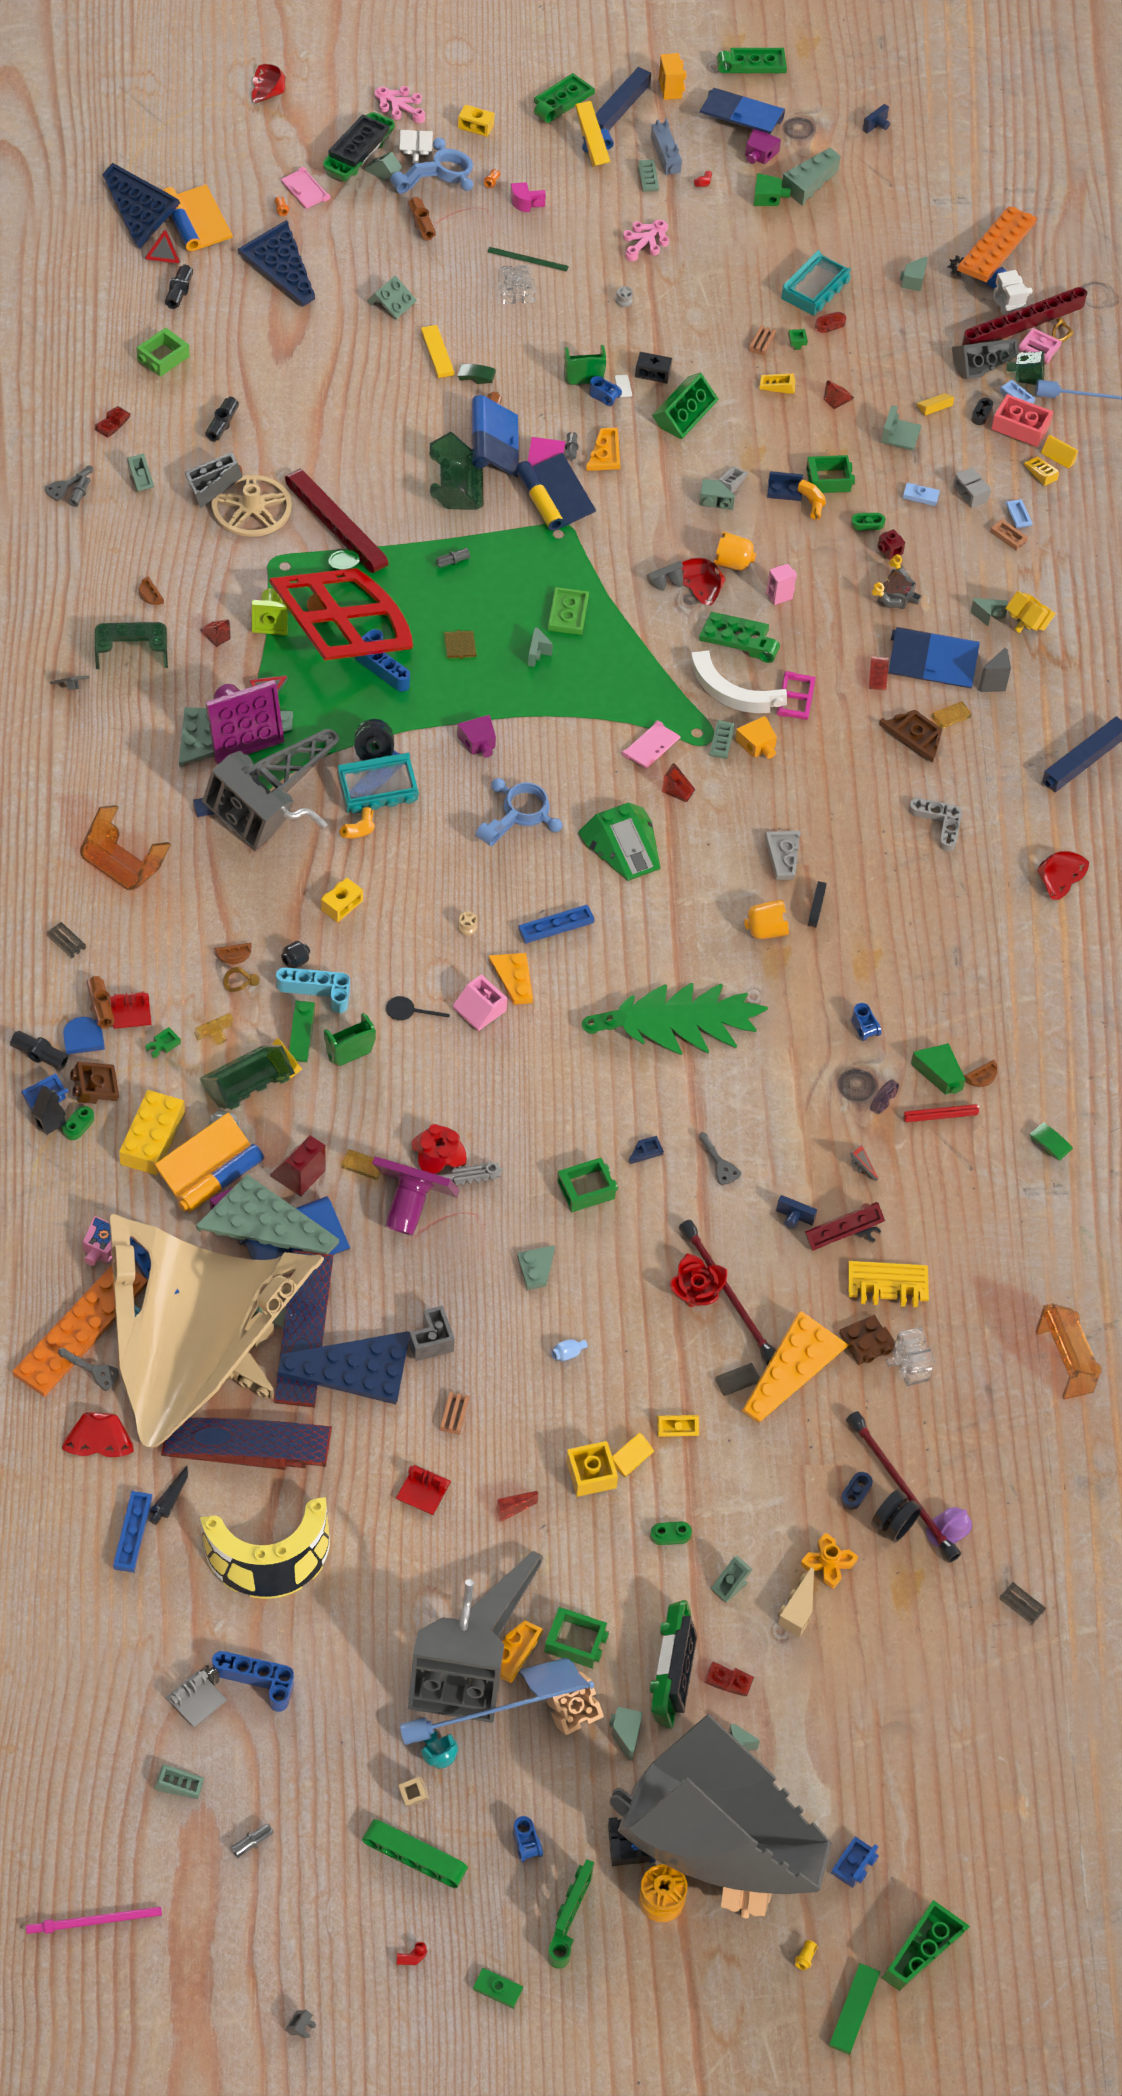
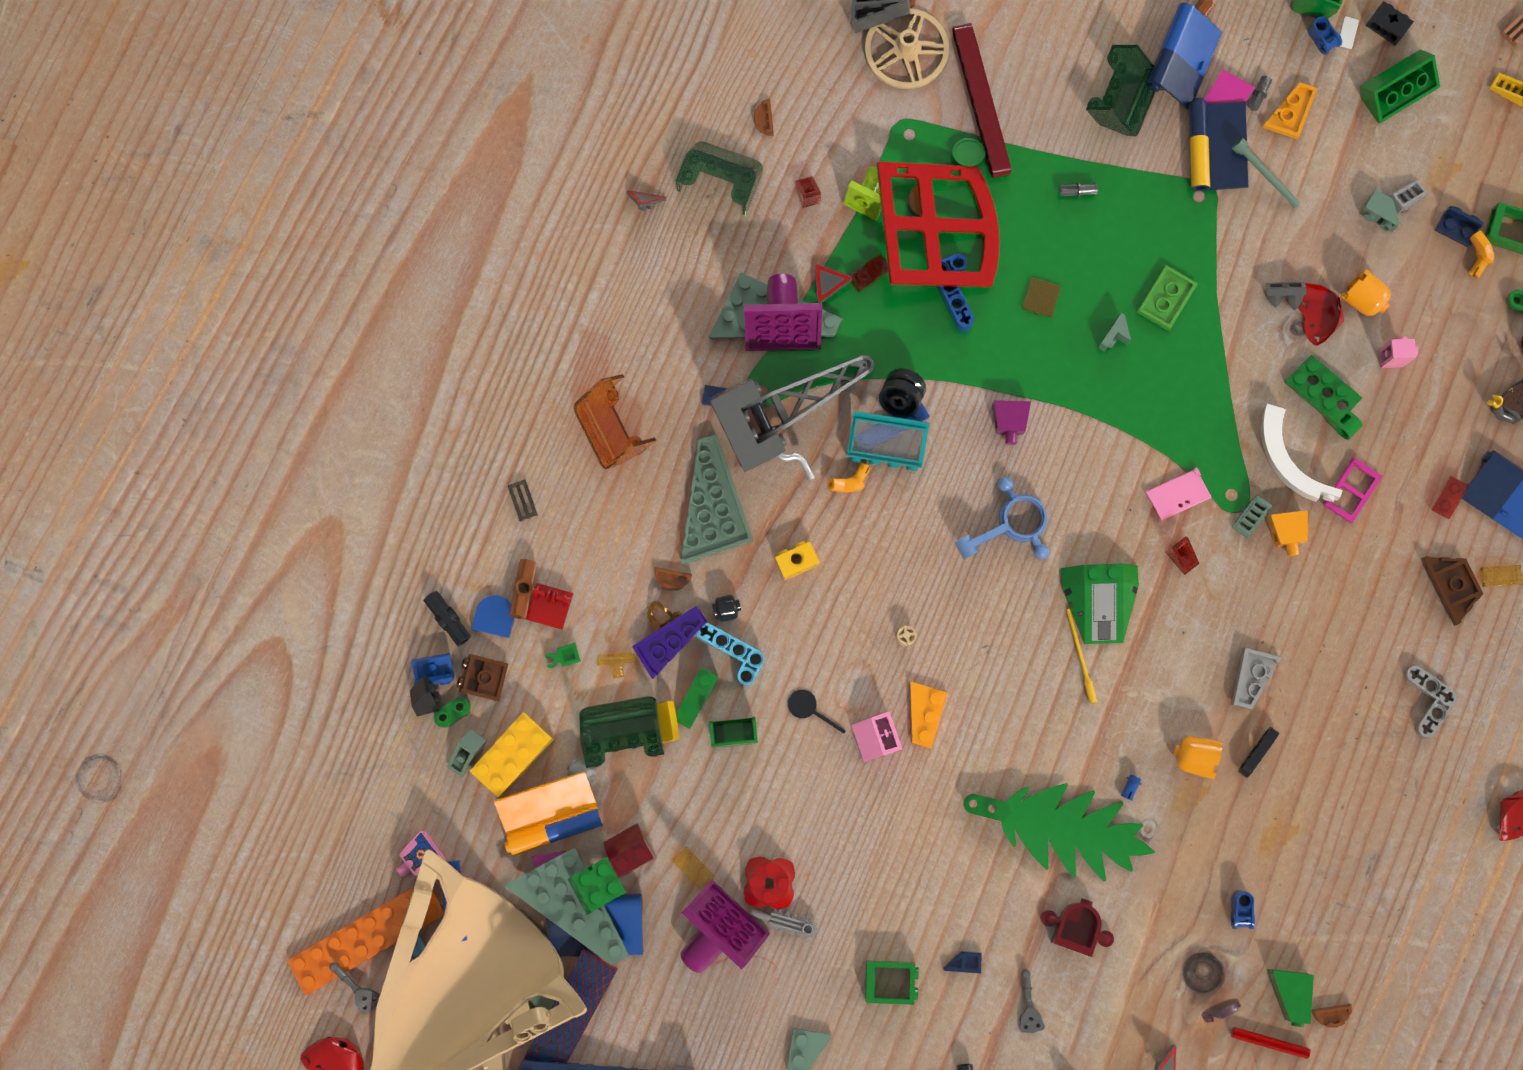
camera: 30 degrees right, 25 degrees up
blue plate [518,904,595,944] -> none
none -> sand green slope [447,729,487,777]
none -> green piece [567,857,626,915]
none -> dark purple wing [632,606,707,679]
none -> sand green wing [681,434,753,565]
none -> clear red slope [849,254,888,292]
none -> dark red piece [1040,898,1114,957]
none -> yellow piece [1066,609,1097,704]
none -> blue pin [1121,774,1142,801]
none -> sand green piece [1232,138,1300,207]

